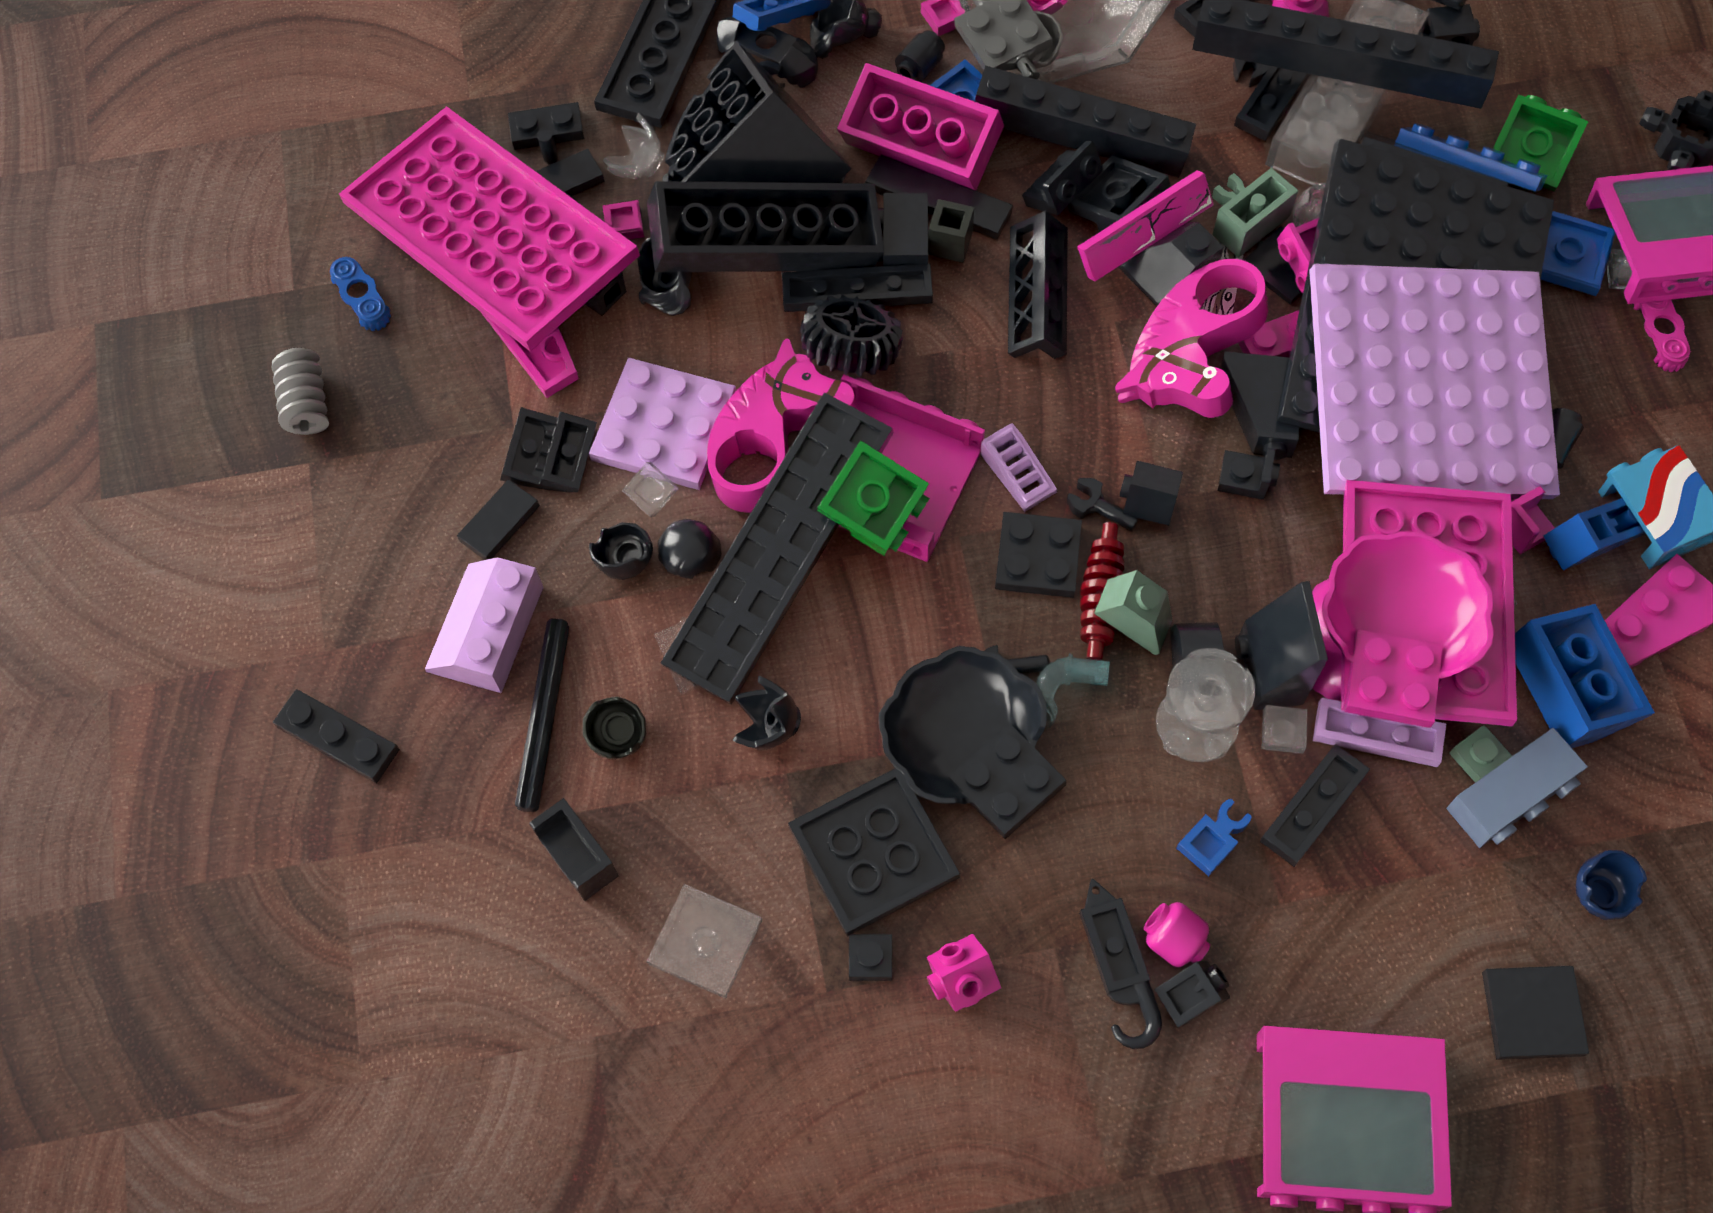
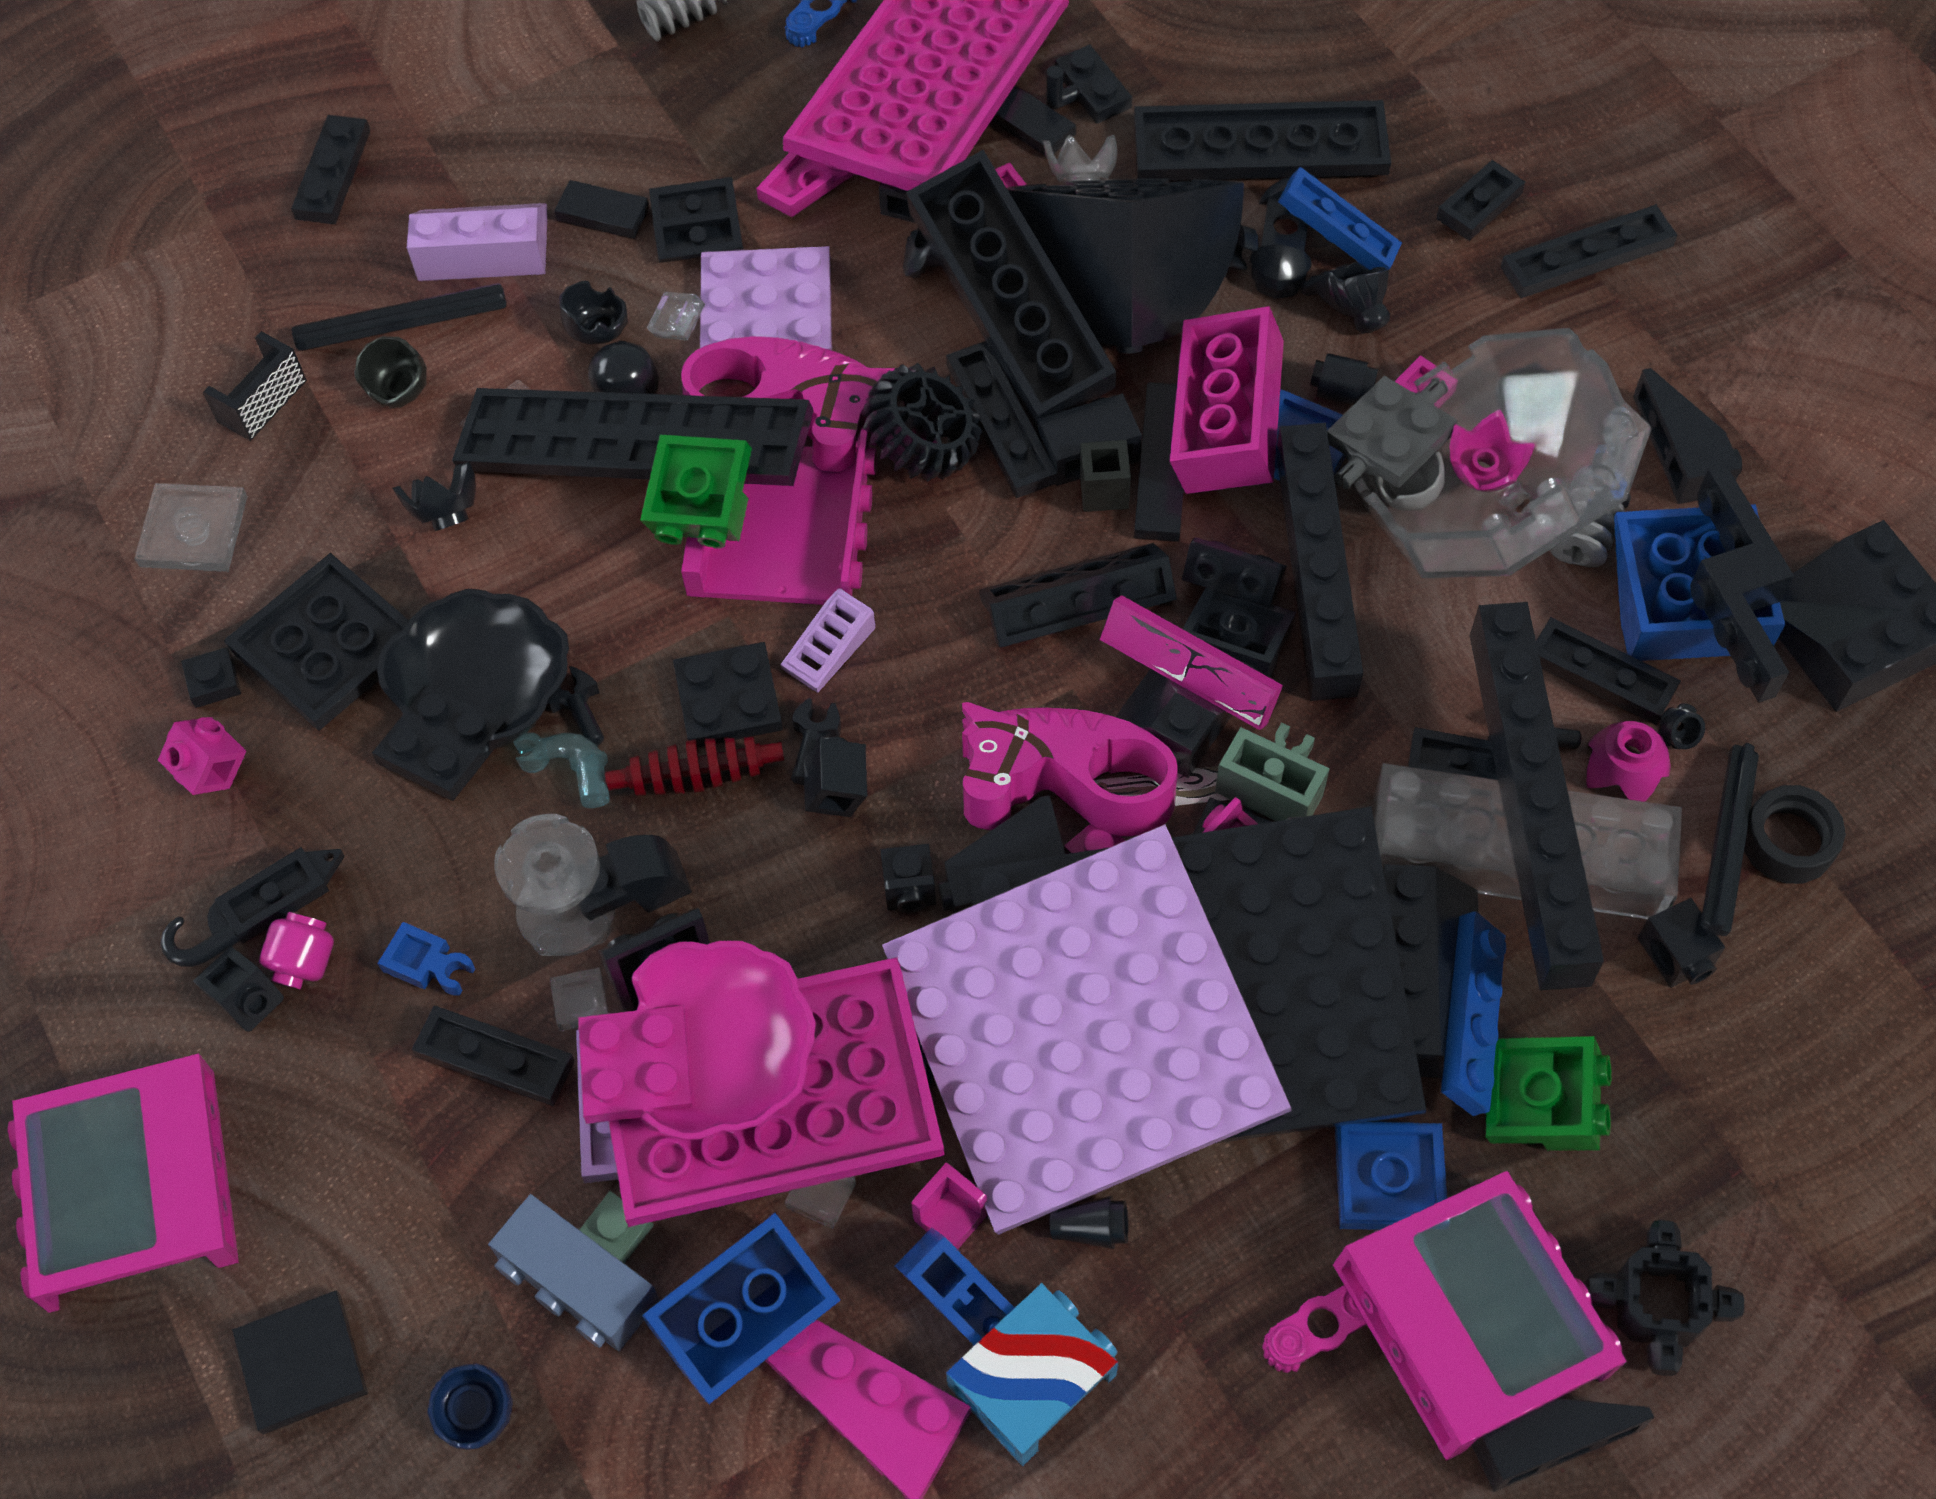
camera: 70 degrees right, 5 degrees down
sand green slope [1094,570,1173,655] -> none

